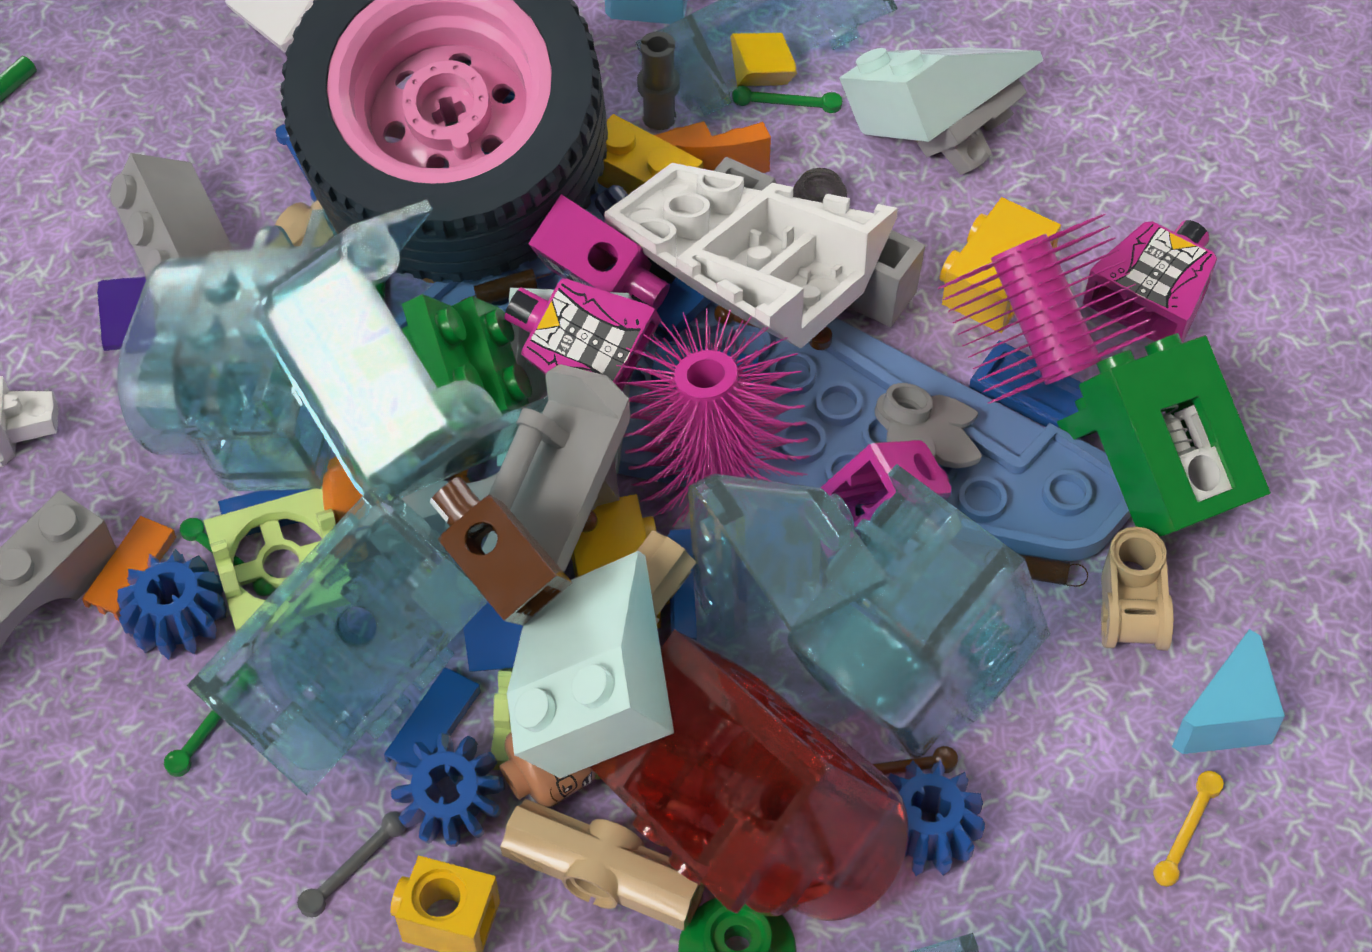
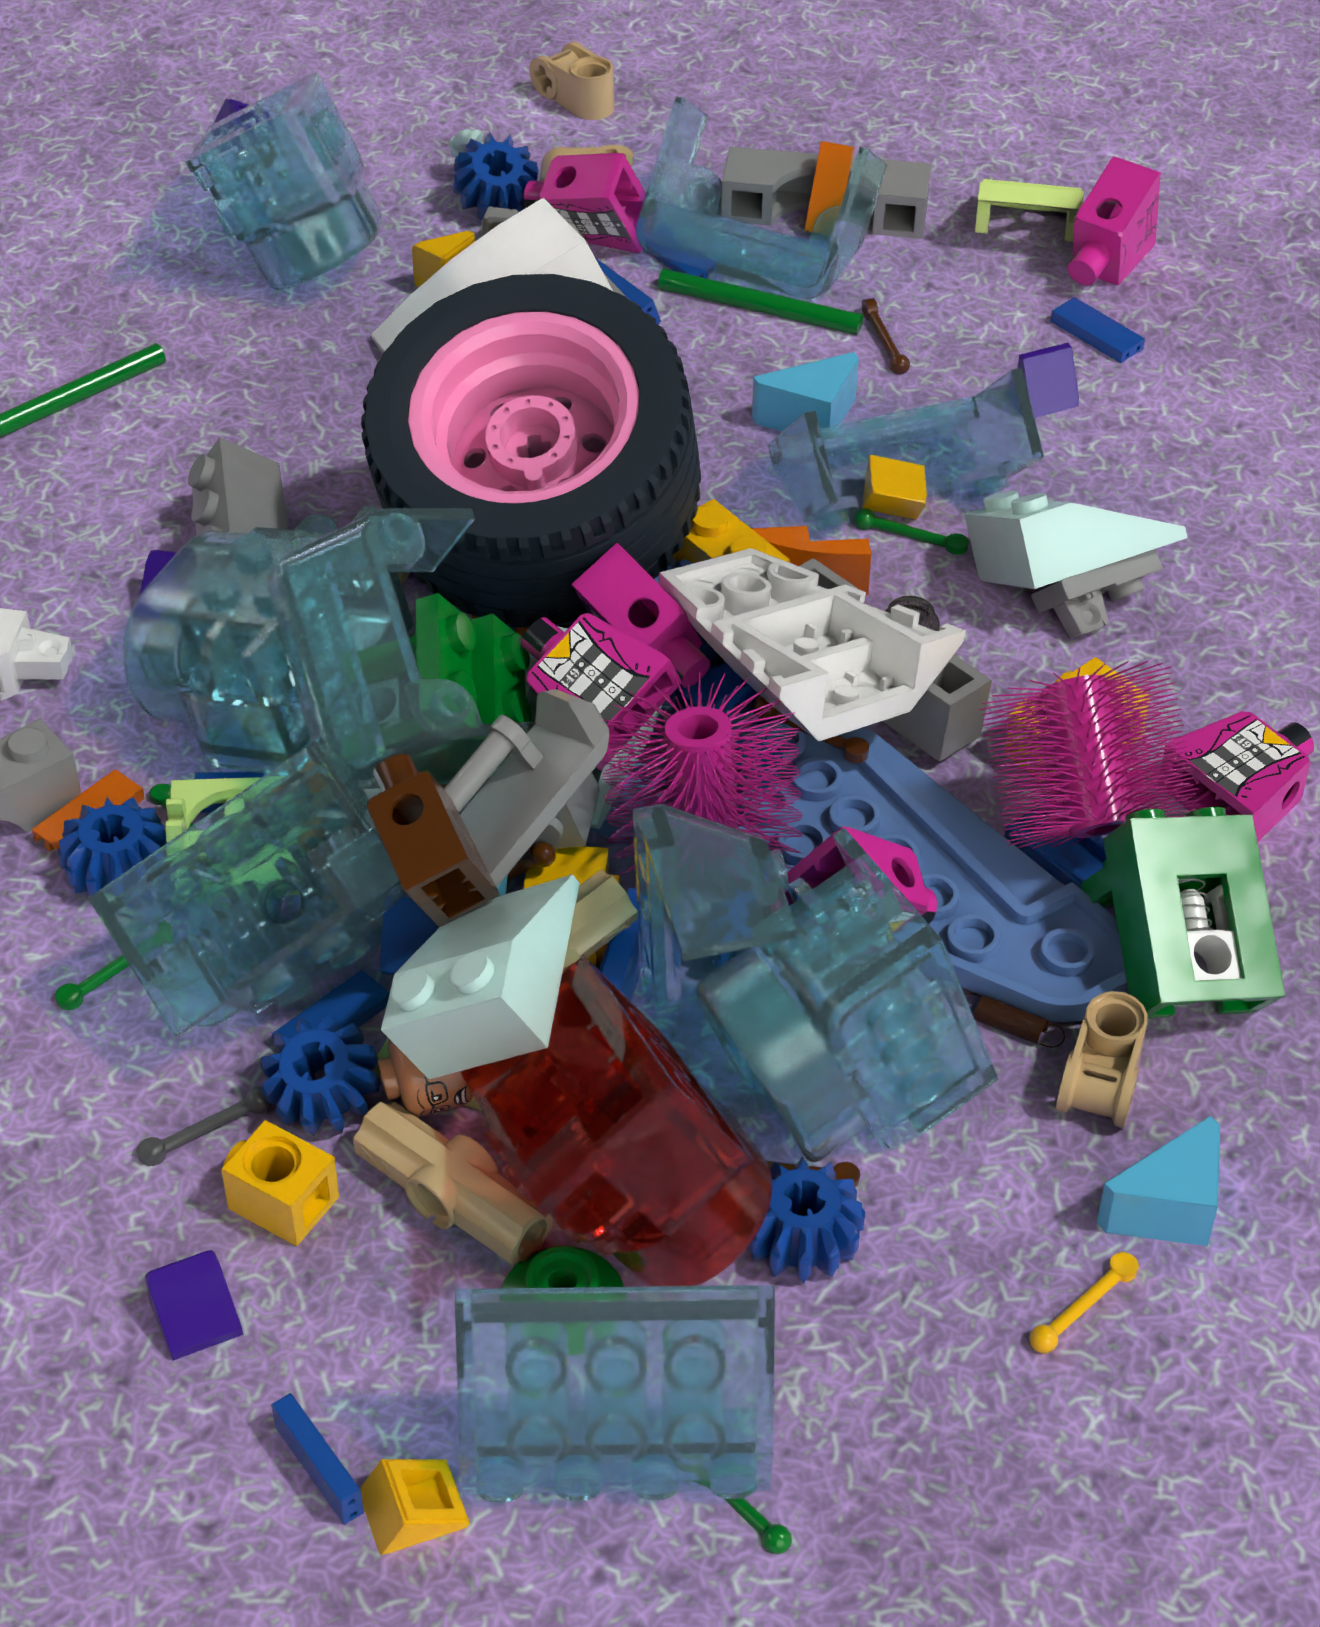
camera: 15 degrees right, 10 degrees down
dark grey pin [637,31,680,130] -> none
light grey plate [875,383,982,468] -> none

